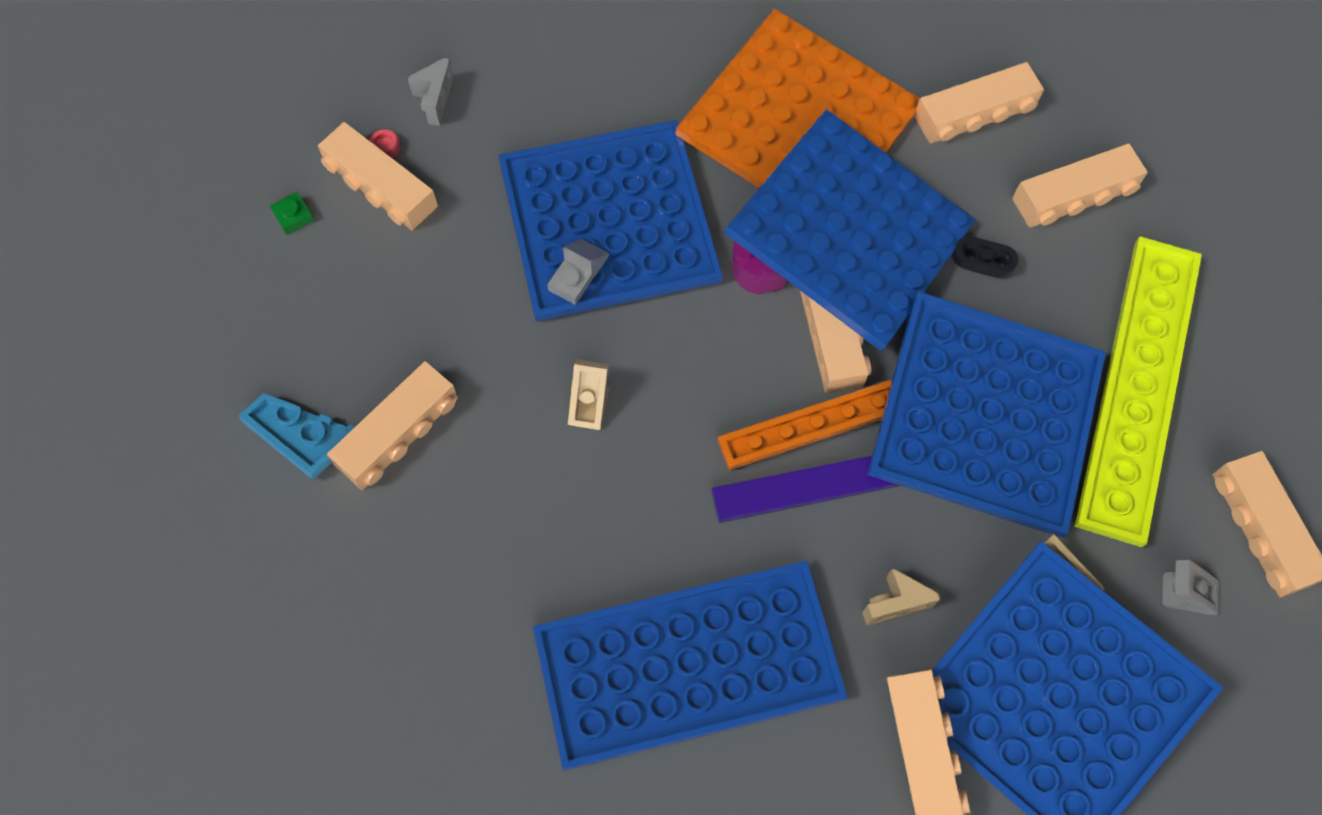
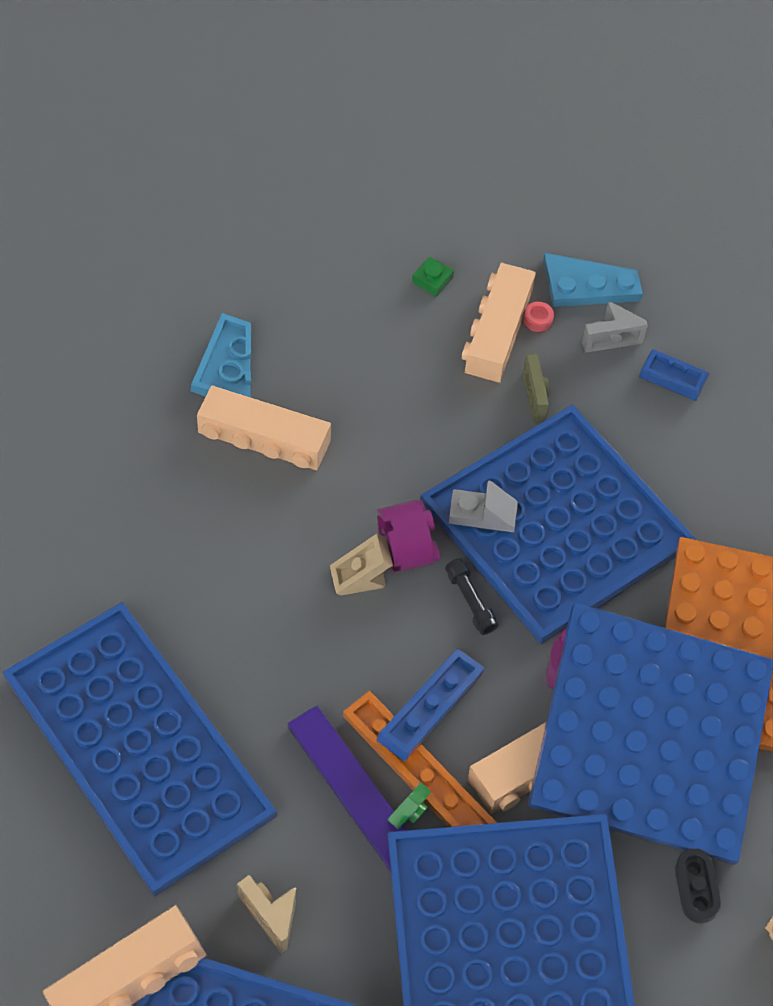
camera: 65 degrees right, 10 degrees down
none -> blue plate [376,649,485,761]
none -> magenta brick [377,500,440,574]
none -> green plate [387,782,431,829]
none -> black bar [445,558,498,635]
none -> olive plate [522,353,550,423]
none -> dark azure wing [543,253,643,307]
none -> blue plate [639,349,709,401]

